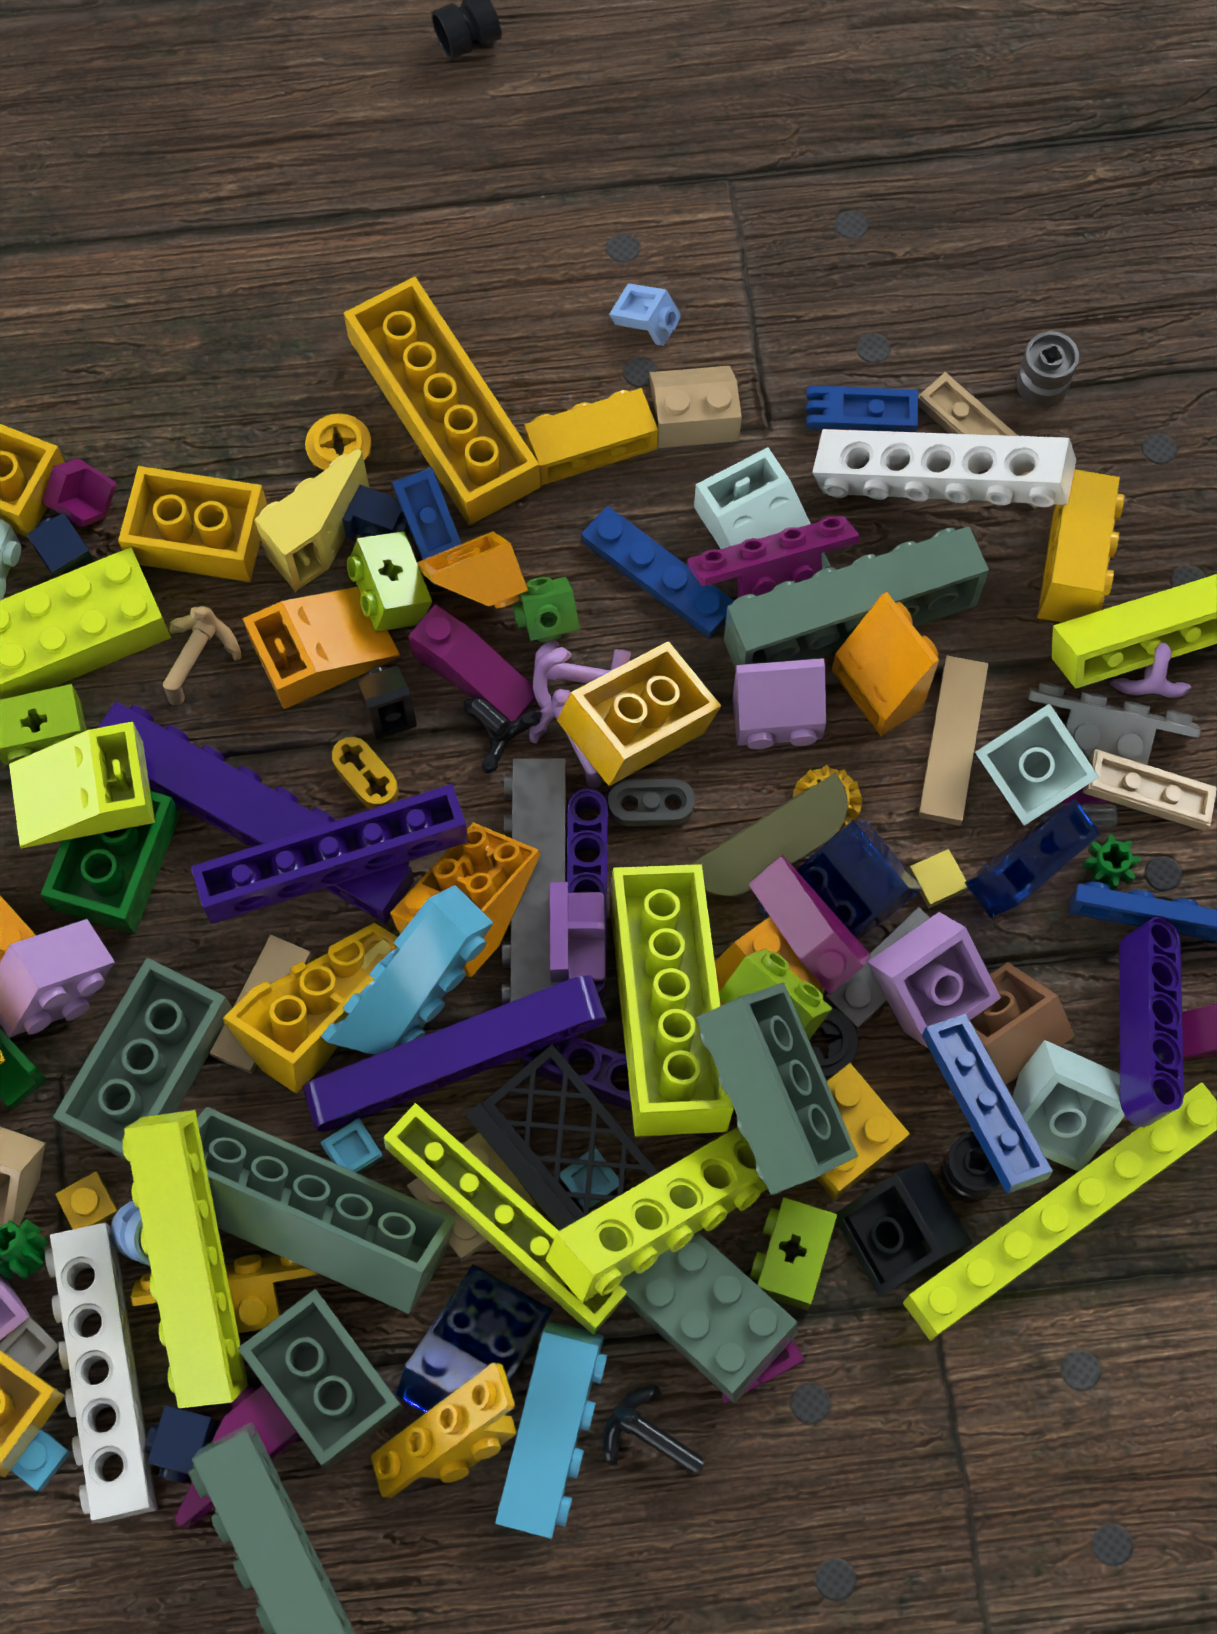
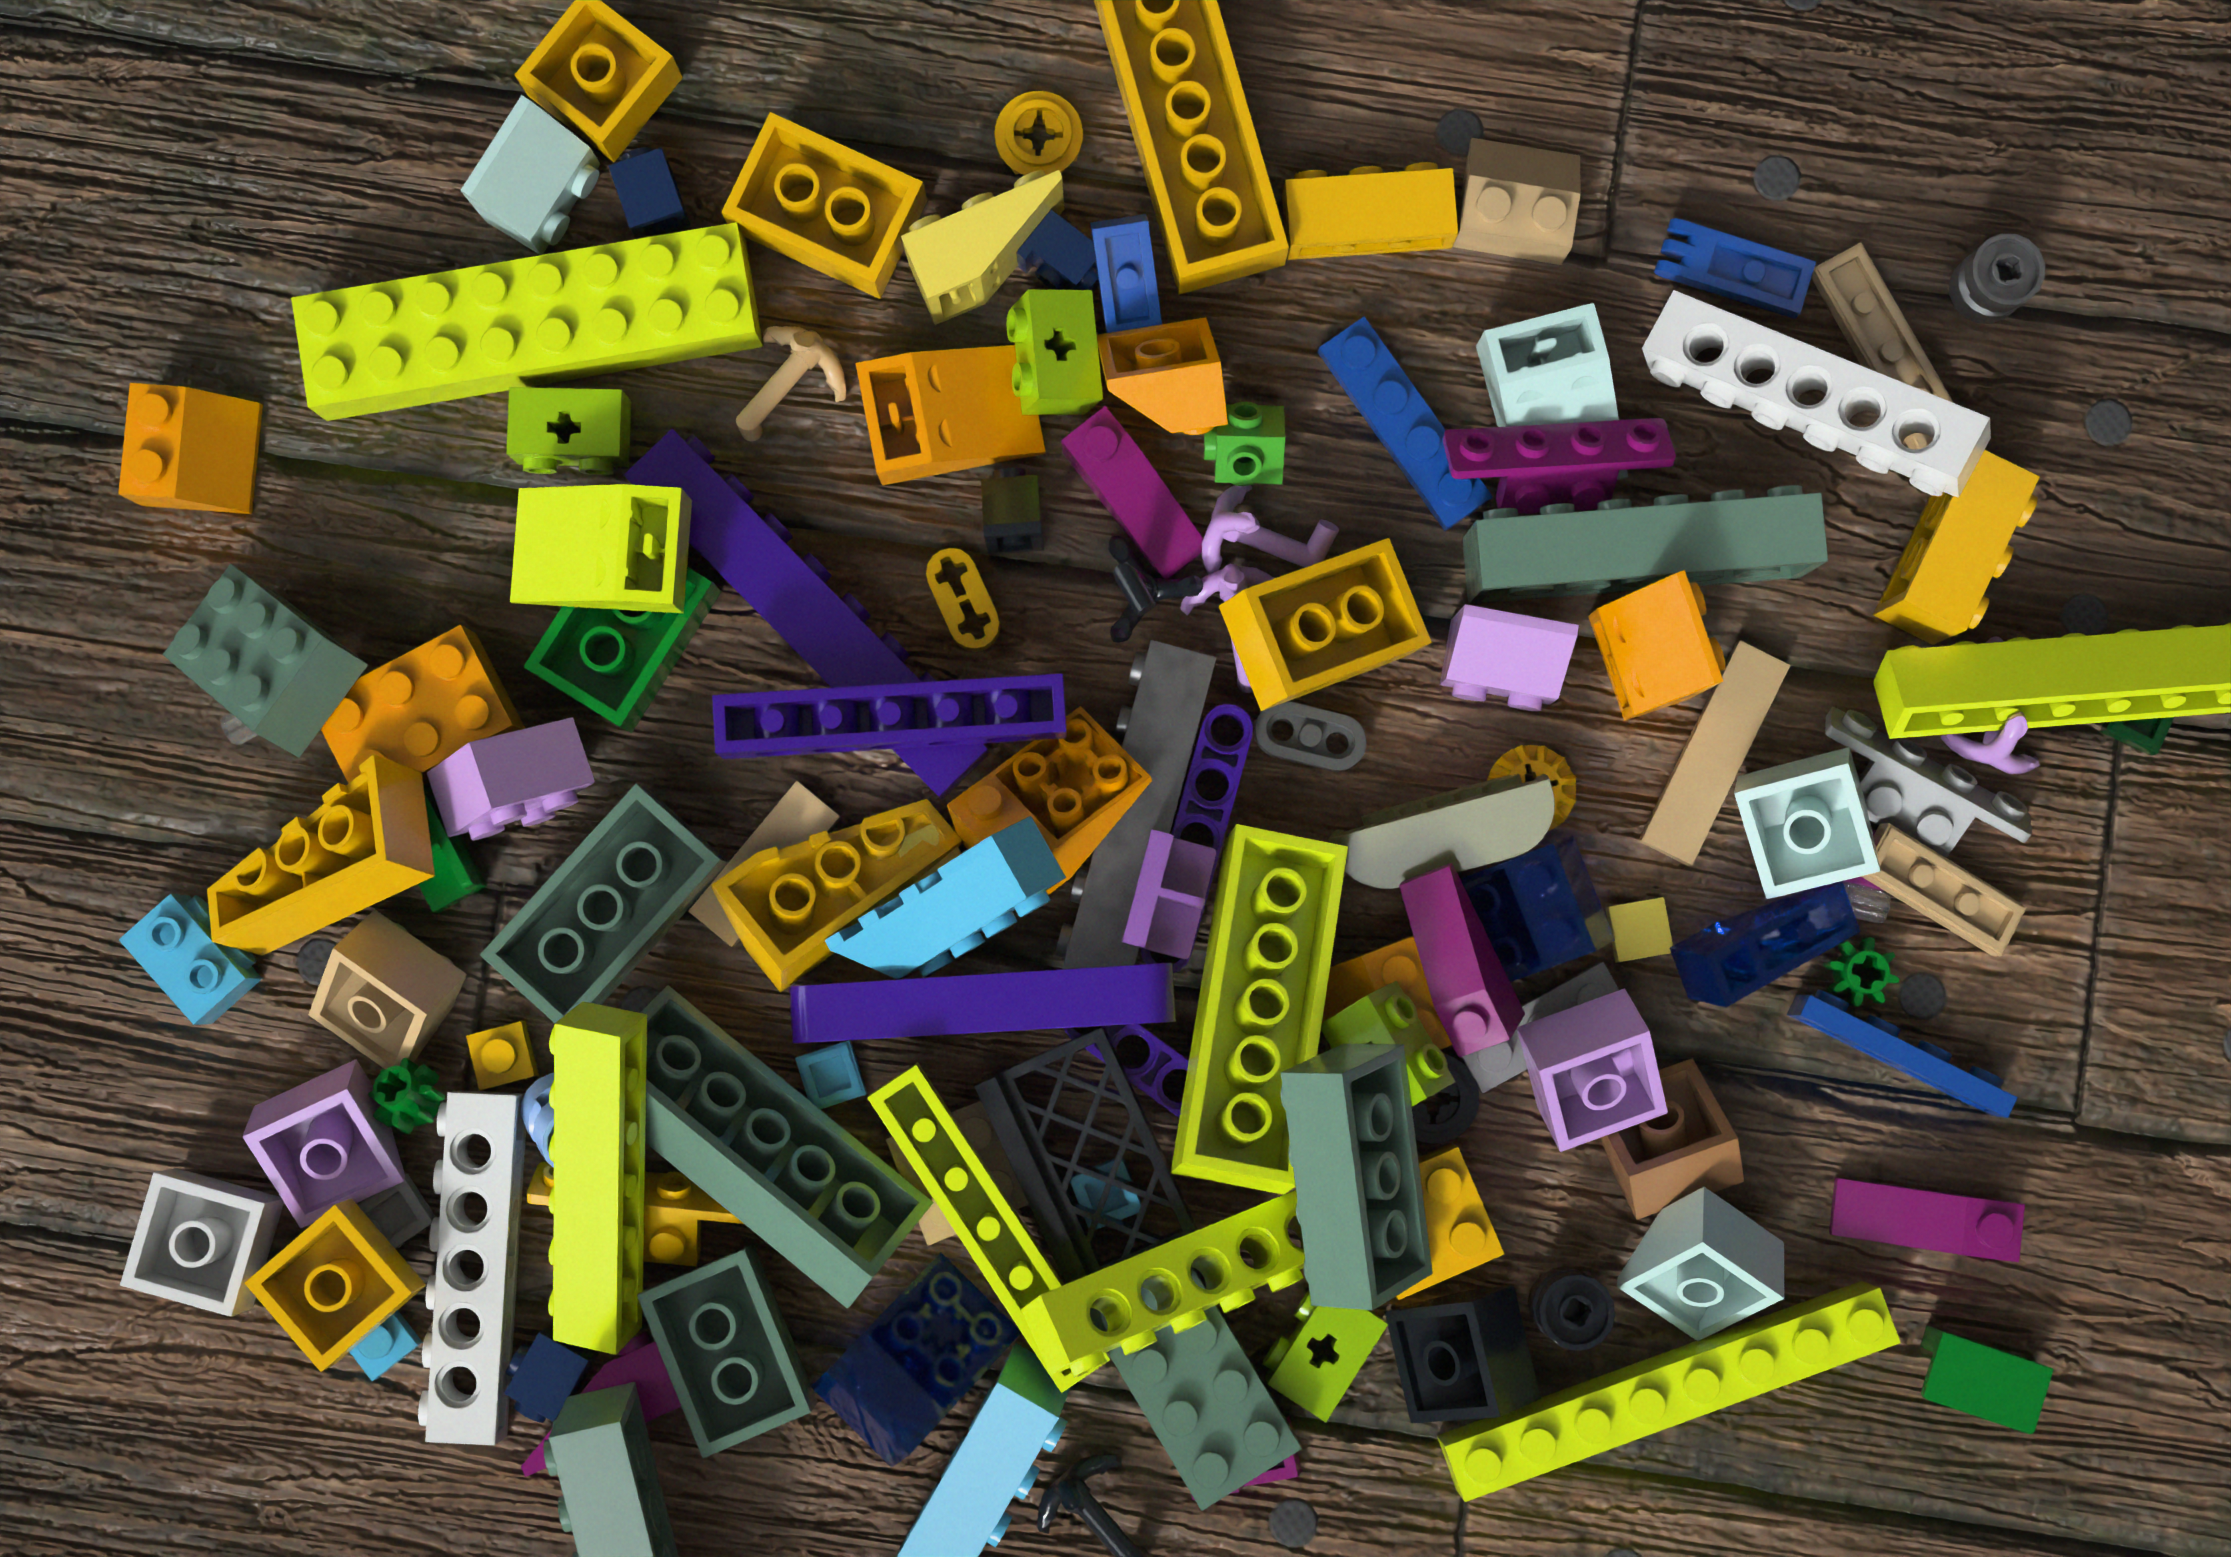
camera: 15 degrees right, 15 degrees up
magenta panel [42,458,117,527] -> none
yellow bracket [371,1363,517,1498] -> none
light blue bracket [609,283,681,346] -> none
plate [922,1014,1052,1194] -> none
dark purple beam [1119,916,1184,1127] -> none

